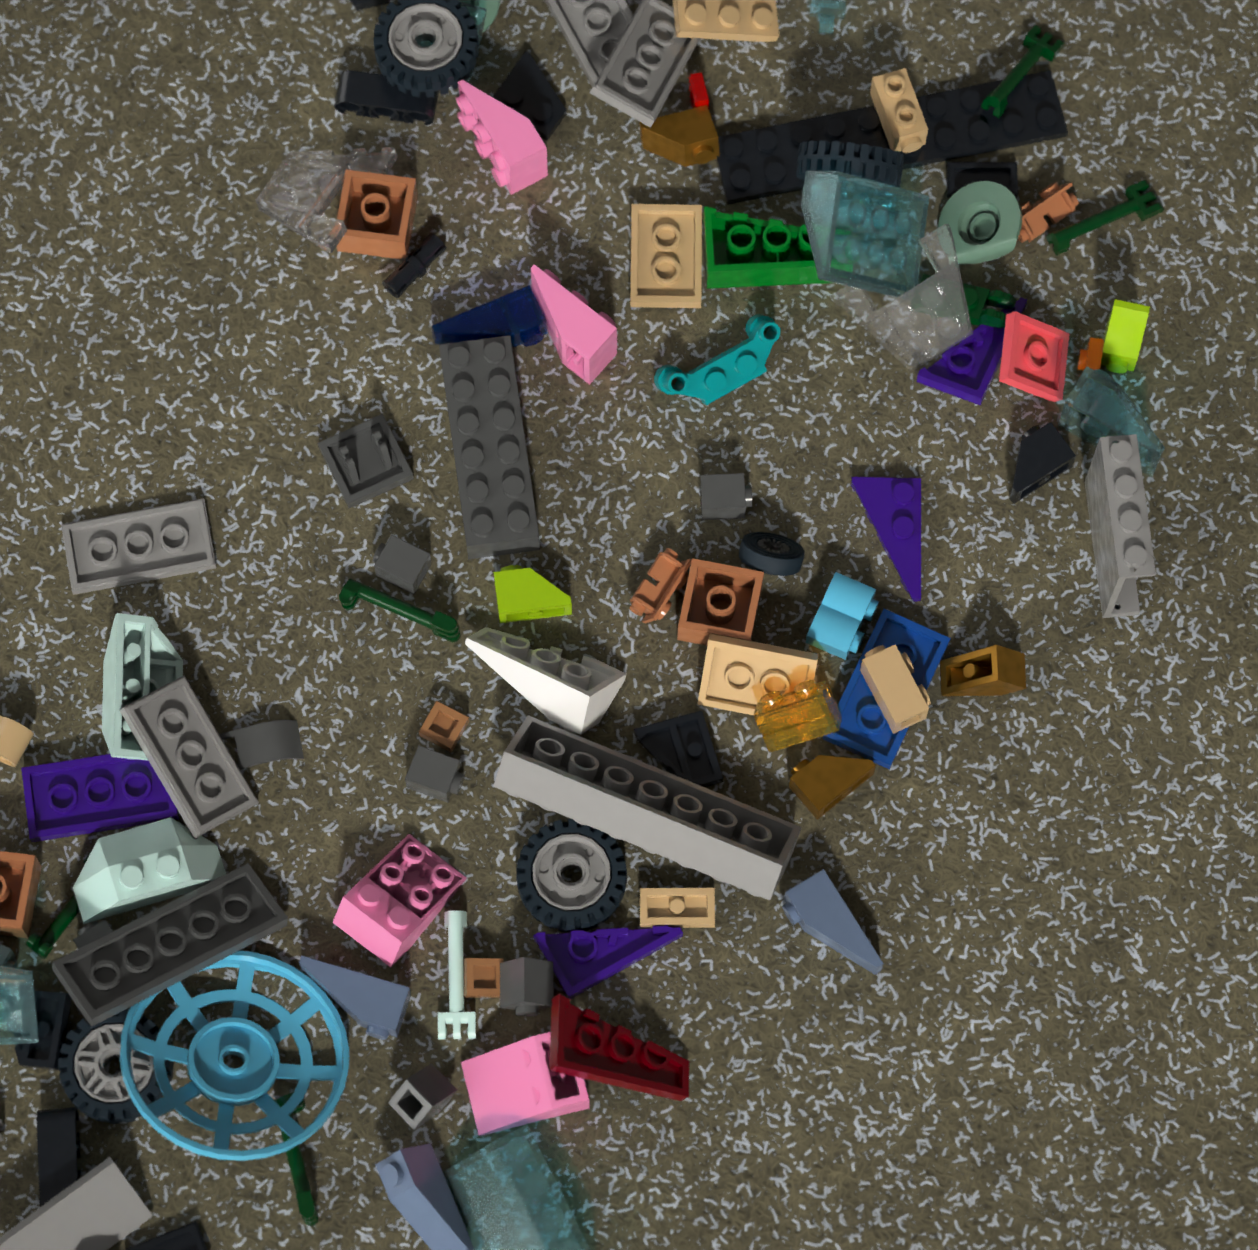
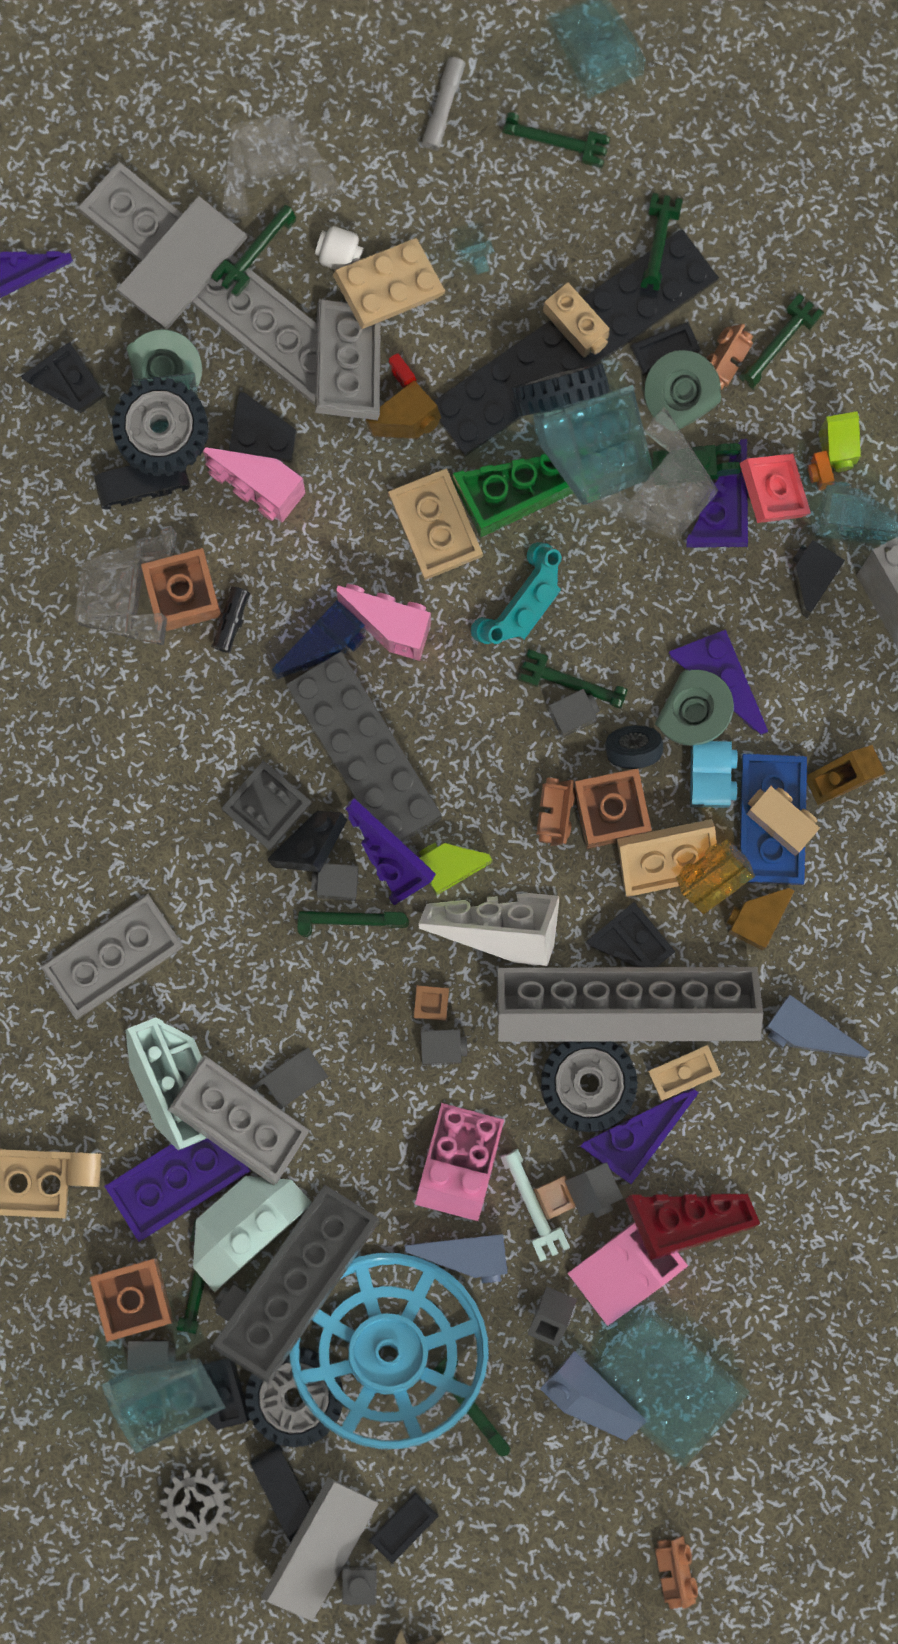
camera: 25 degrees left, 10 degrees up
none -> black wing [267,810,347,872]
none -> dark purple wing [345,798,436,905]
none -> dark green hinge [517,649,628,709]
none -> sand green hat [655,670,734,746]

